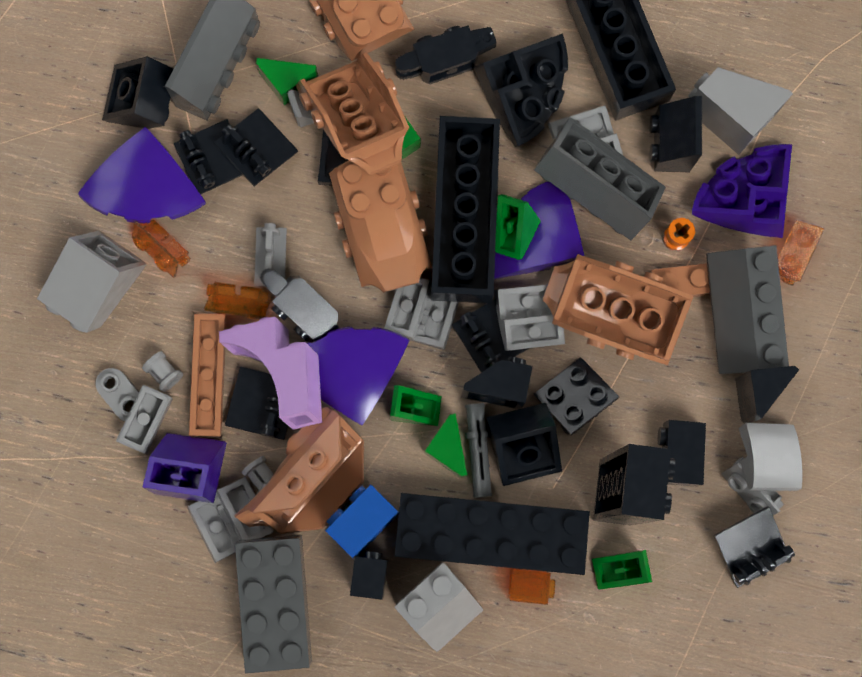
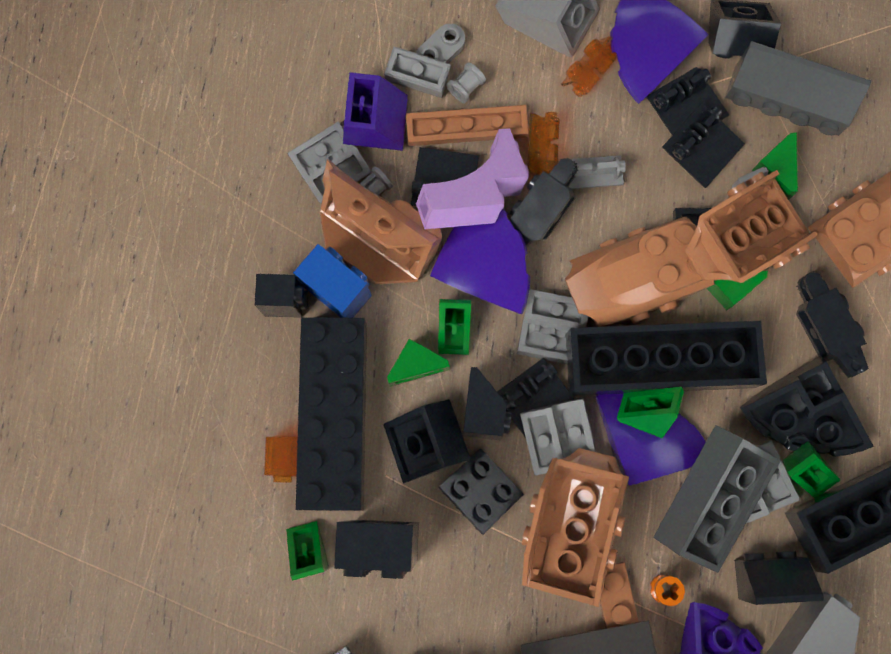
camera: 90 degrees right, 0 degrees up
dark grey brick [235,534,312,674] -> none
light grey slope [395,562,483,652] -> none
dark grey pin [465,403,493,498] -> none
black brick [657,420,706,487] -> none
none -> green slope [783,441,841,498]

